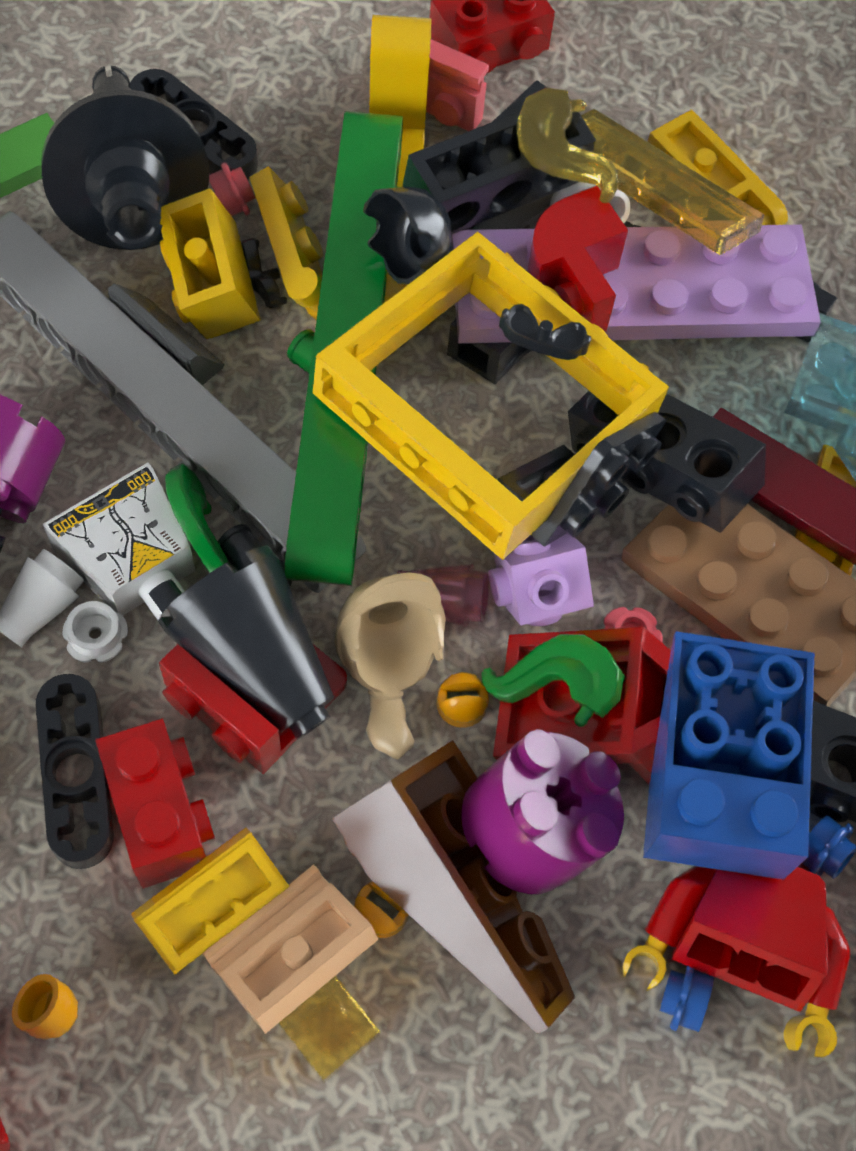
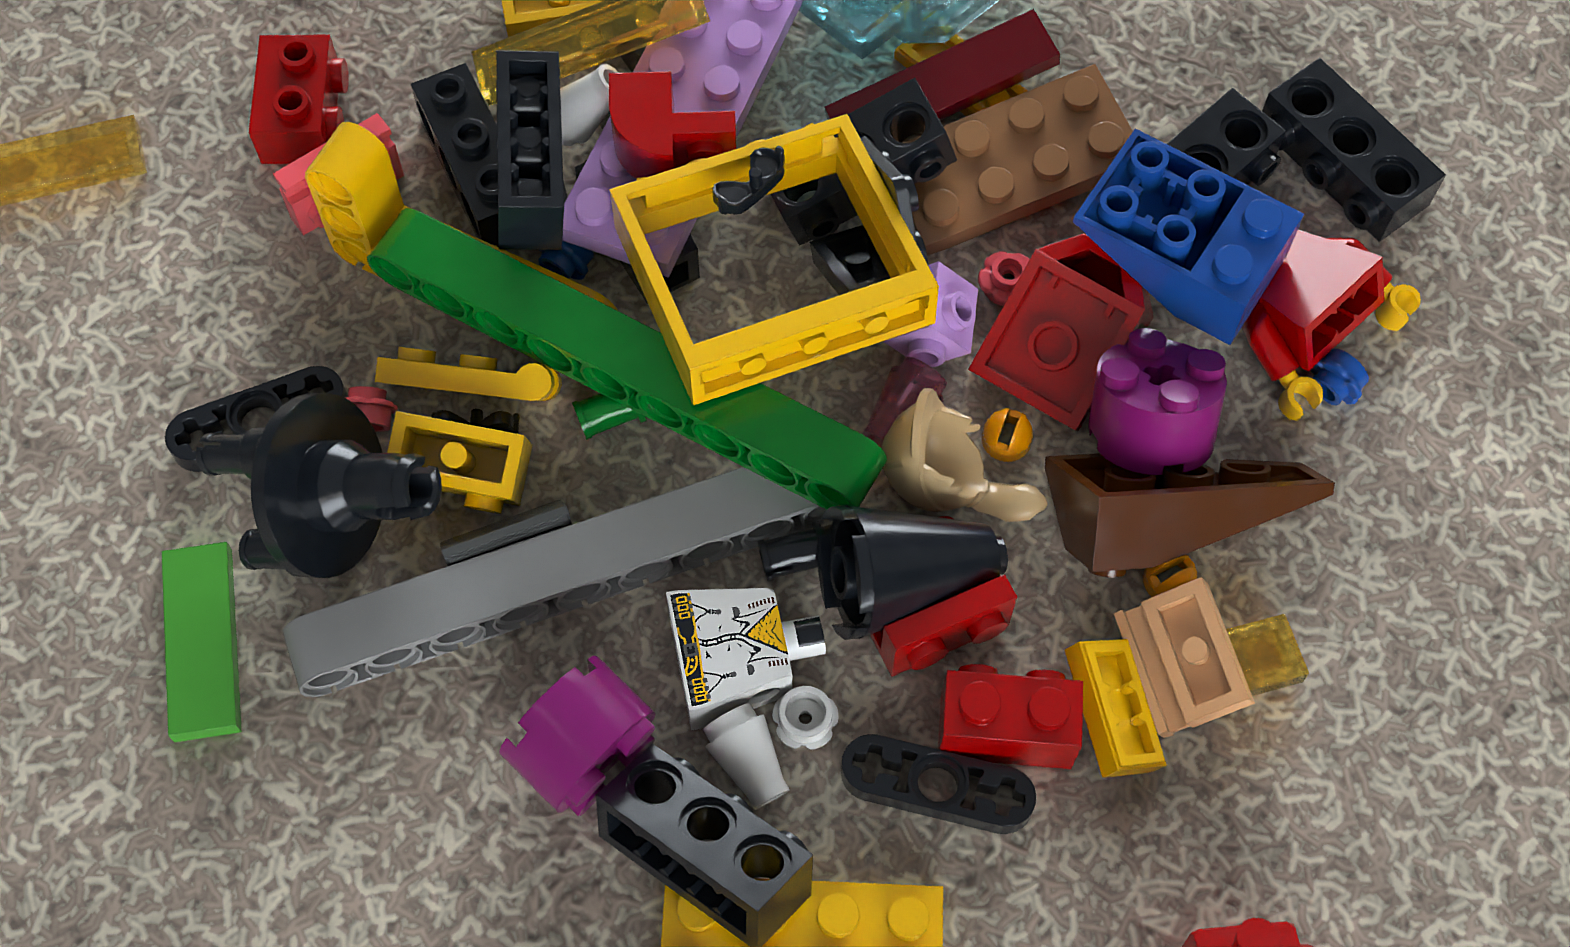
camera: 60 degrees left, 0 degrees up
light orange hinge [12,974,78,1040] -> none
green piece [165,463,231,573] -> none
black hair [363,187,451,284] -> none
green piece [481,634,624,727] -> none
clear yellow piece [516,88,619,203] -> none

